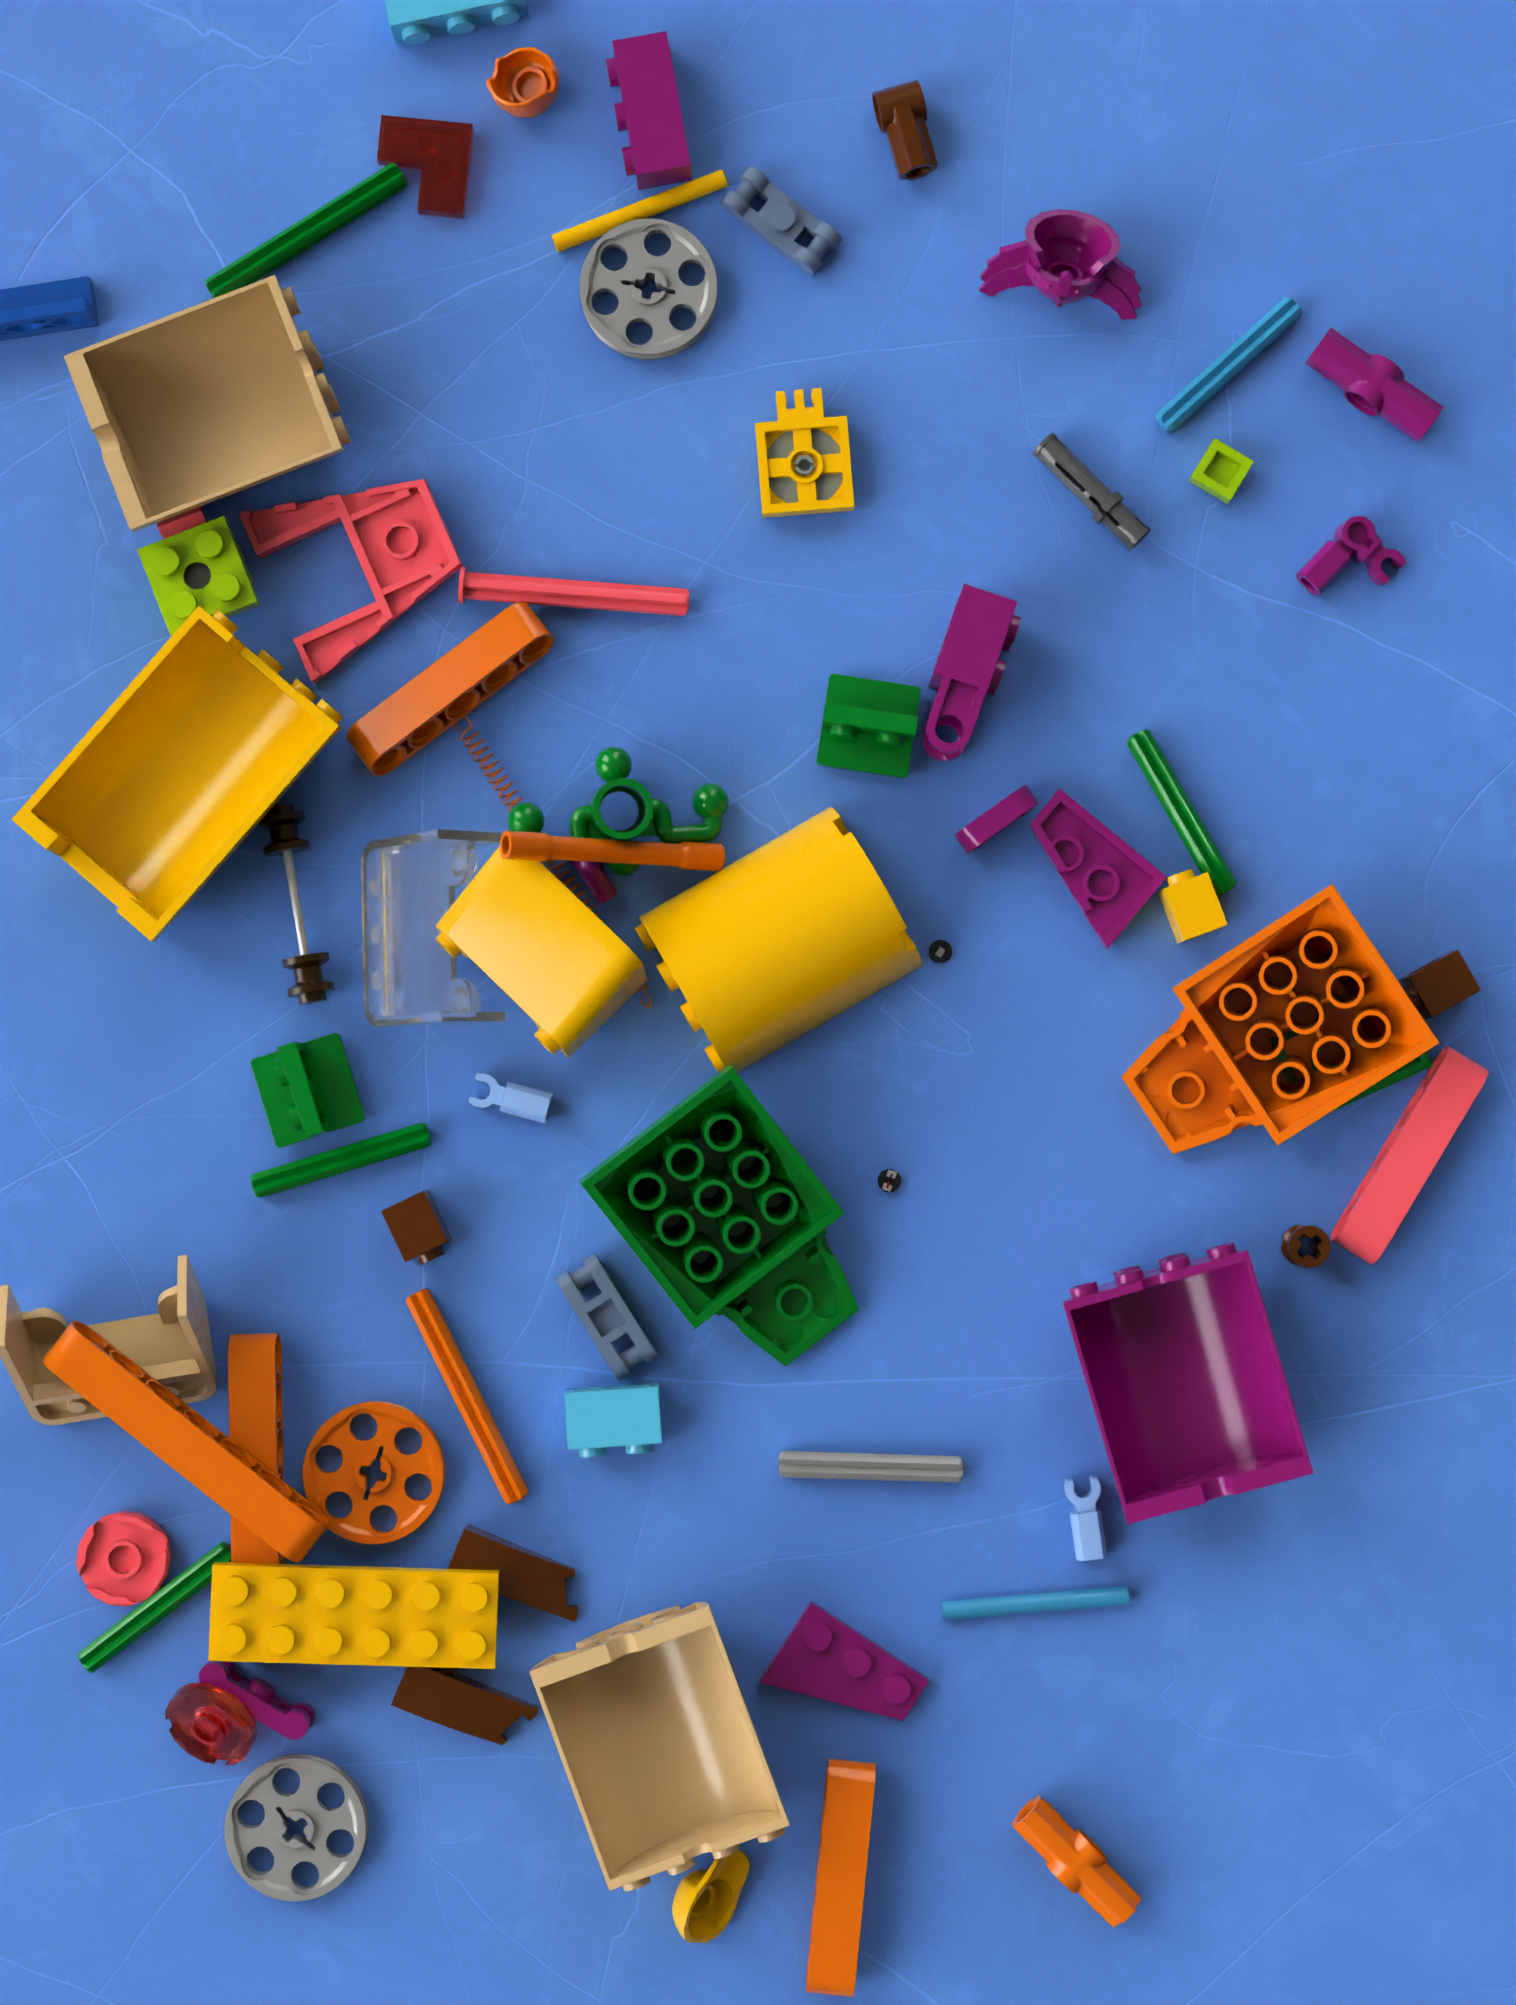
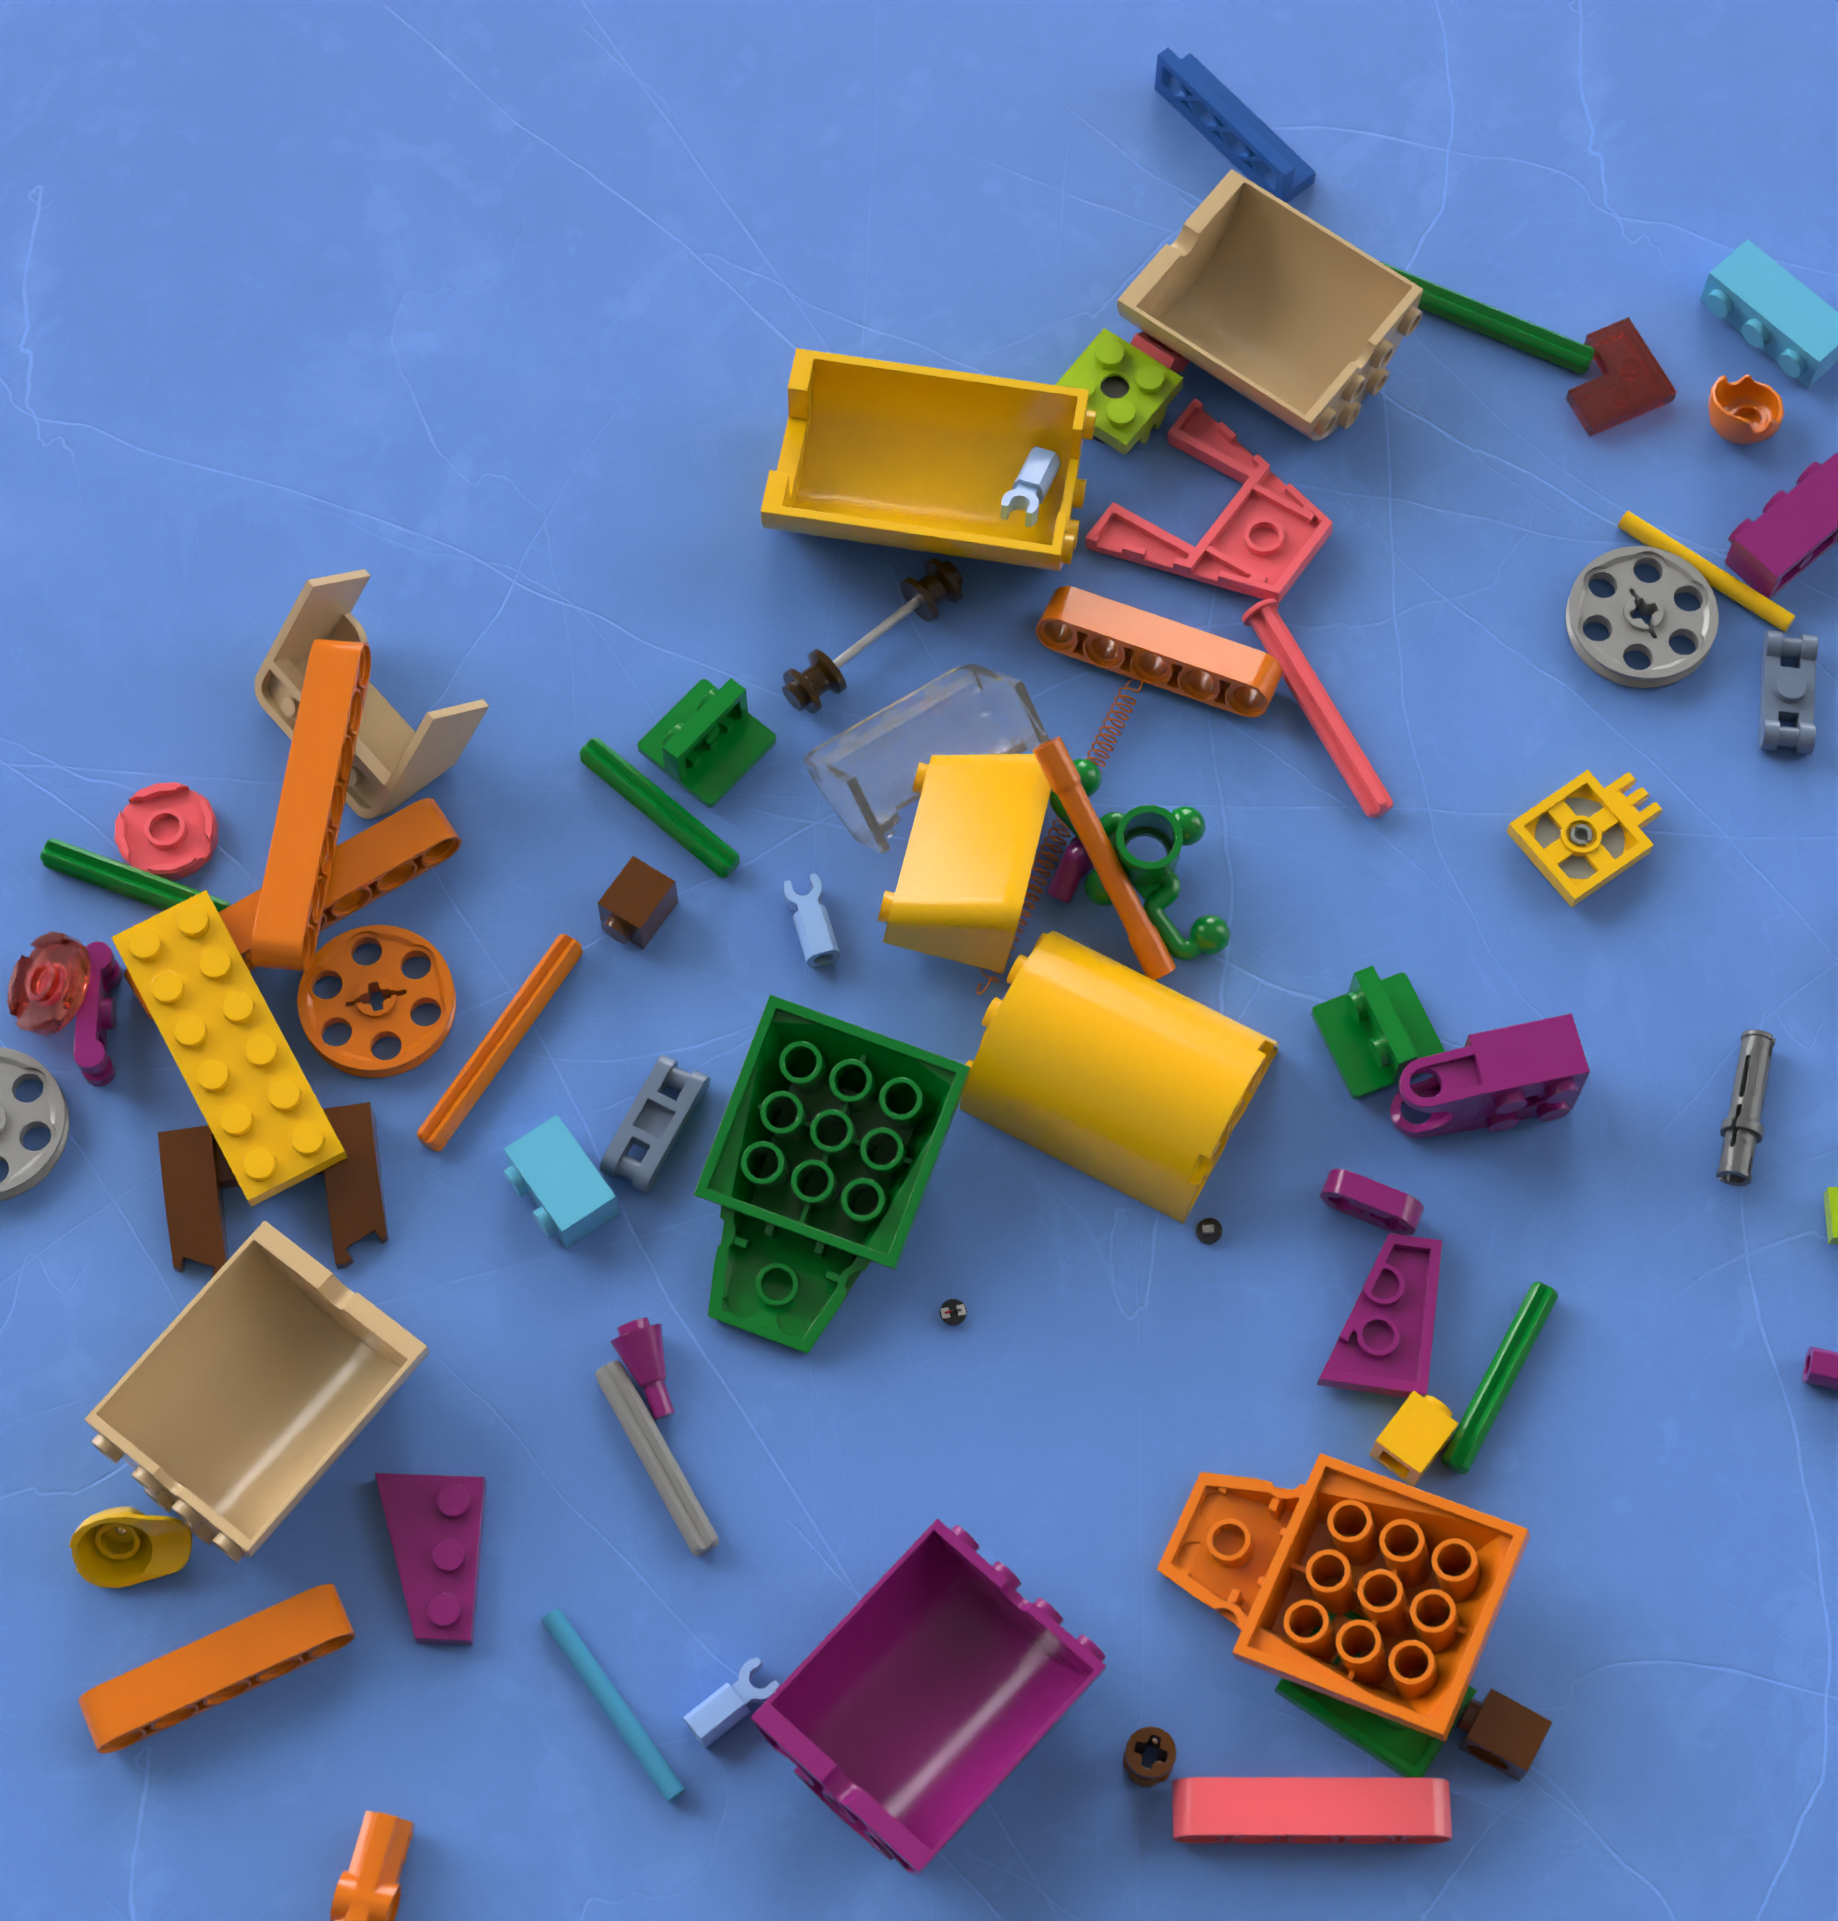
camera: 60 degrees right, 20 degrees down
none -> magenta cone [610,1317,675,1420]
none -> light blue bar [1001,446,1061,528]

